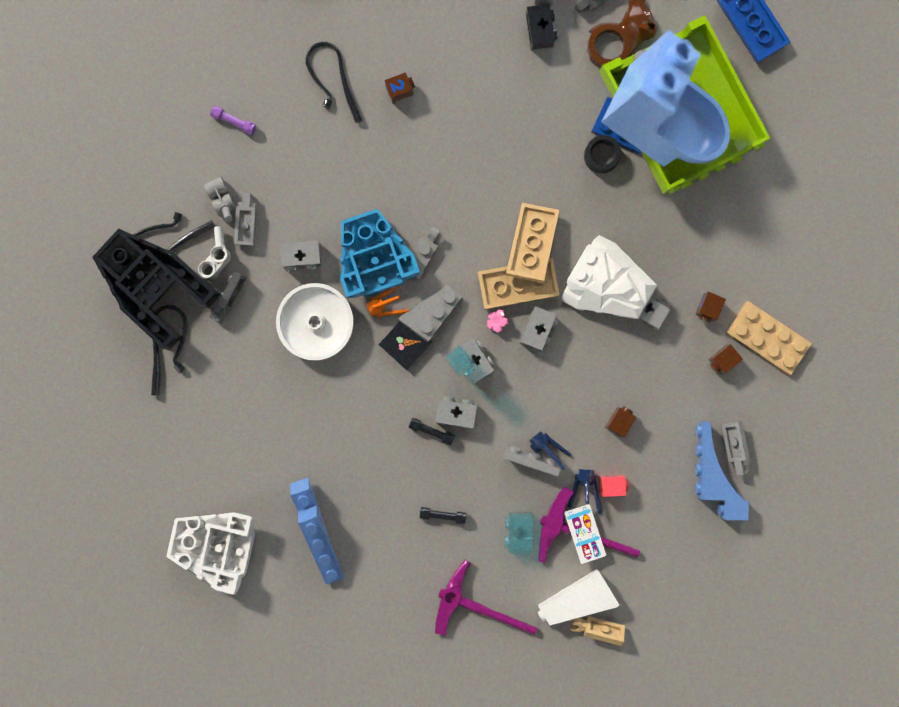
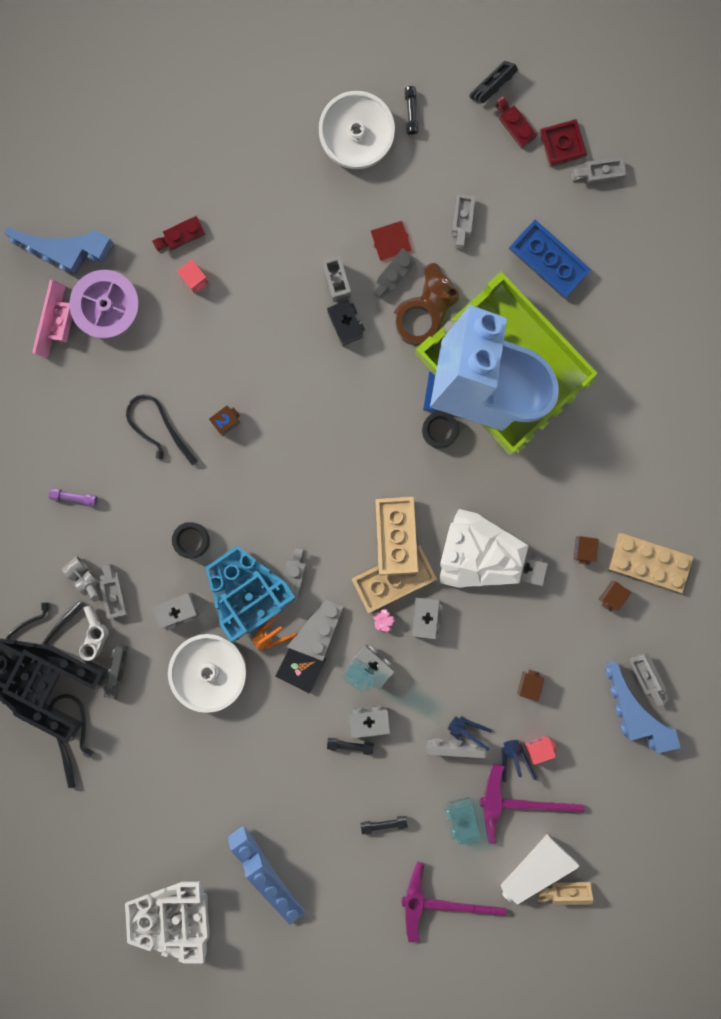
camera: 10 degrees left, 0 degrees up
sticker [565,504,606,564] -> none
none -> black tyre [172,522,210,558]

